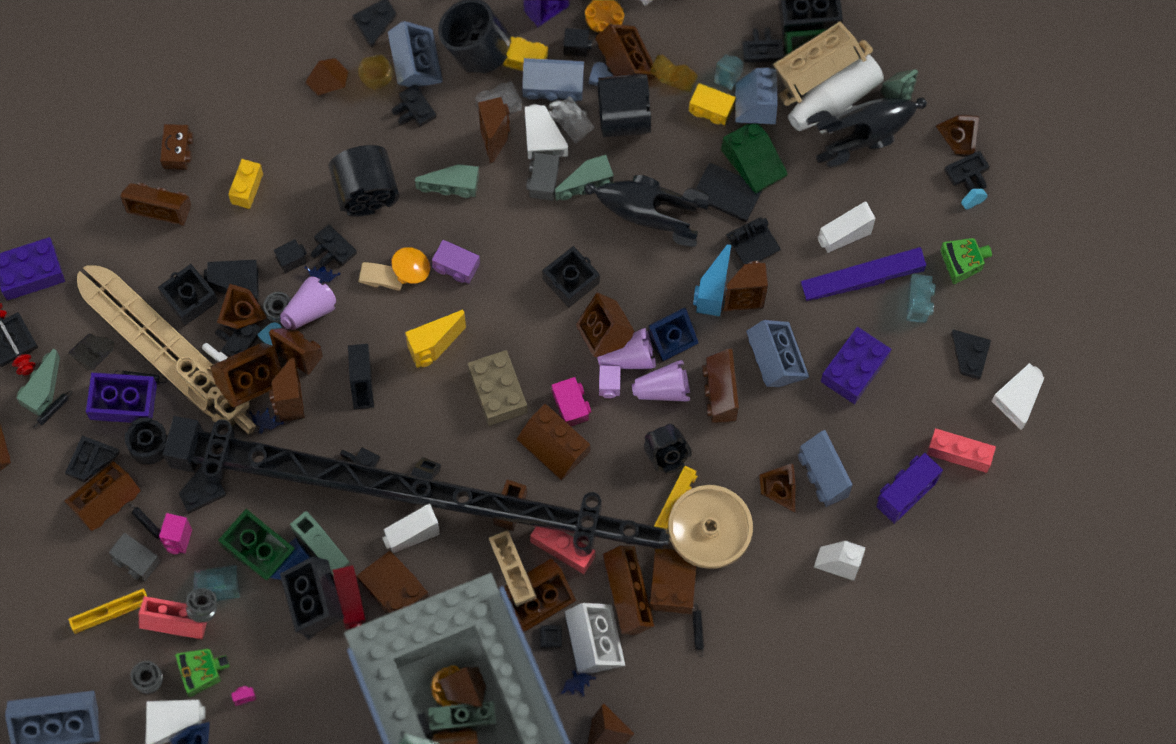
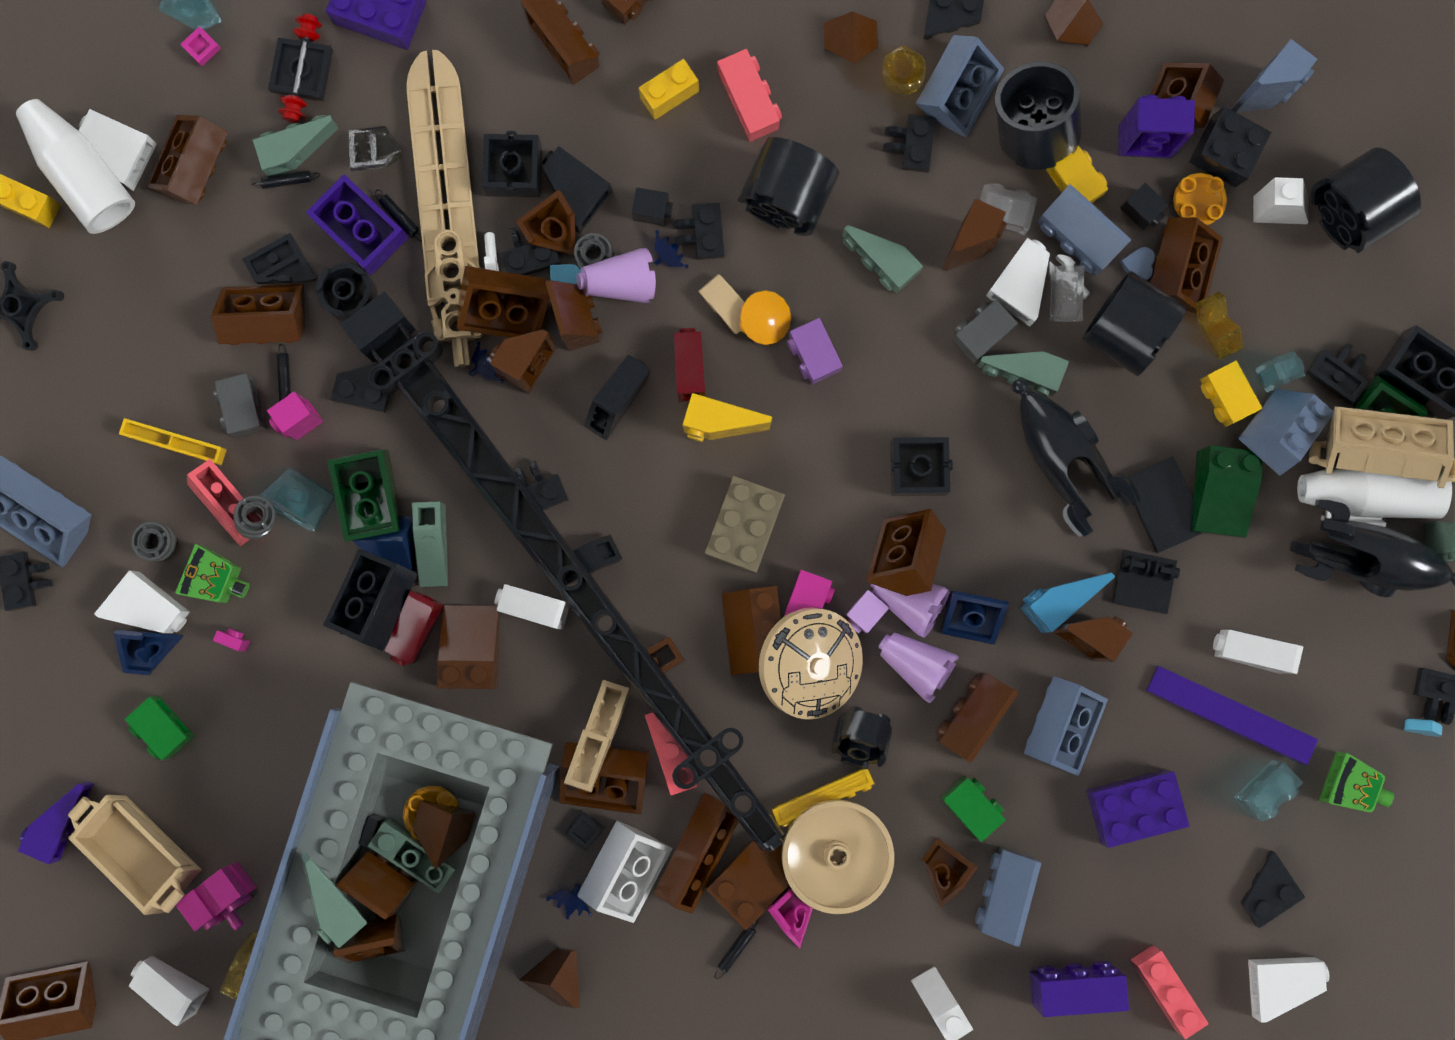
camera: 40 degrees right, 15 degrees up
none -> dark red slope [674,328,705,402]
none -> coral brick [717,49,782,142]
none -> tan dish [759,607,863,719]
none -> dark pink slope [768,887,813,949]
none -> green brick [940,776,1006,842]

